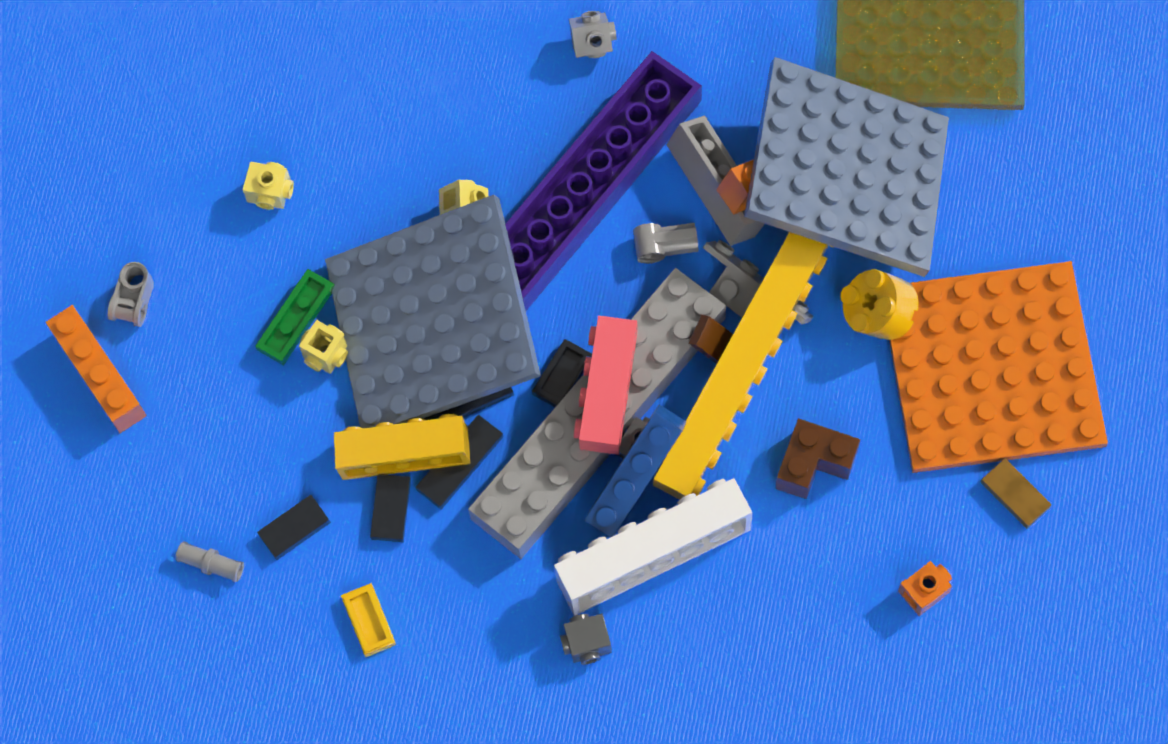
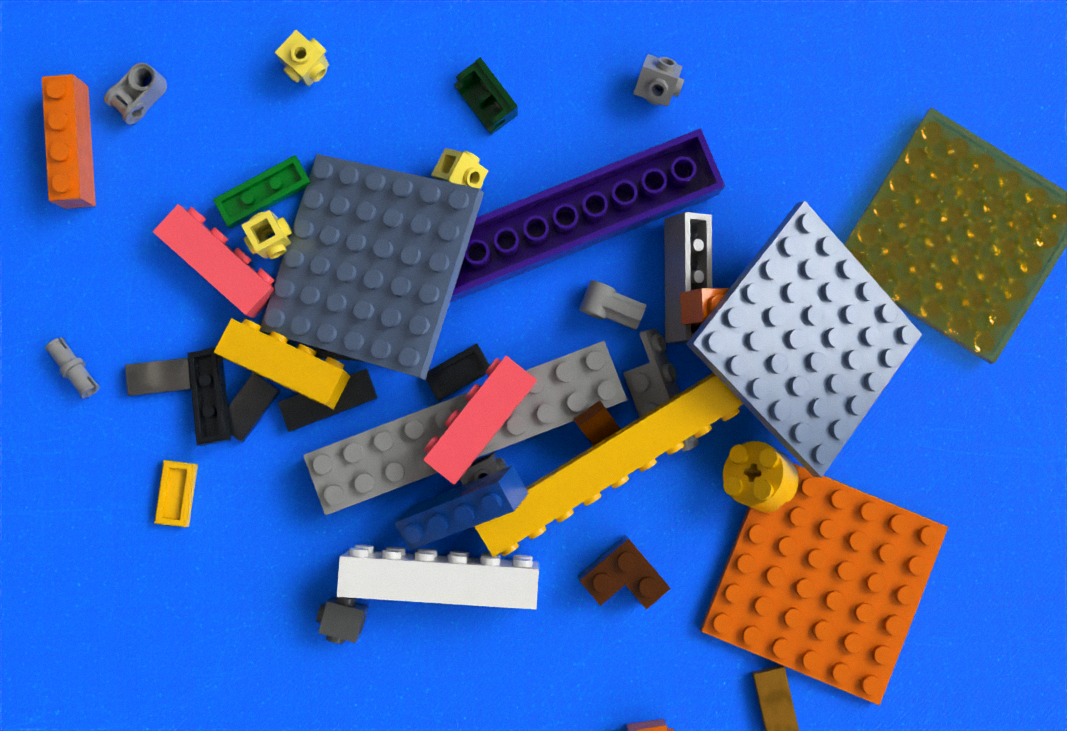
camera: 20 degrees right, 15 degrees up
none -> coral brick [152,204,275,319]
none -> black tile [188,347,231,446]
none -> dark green hinge [454,57,518,135]

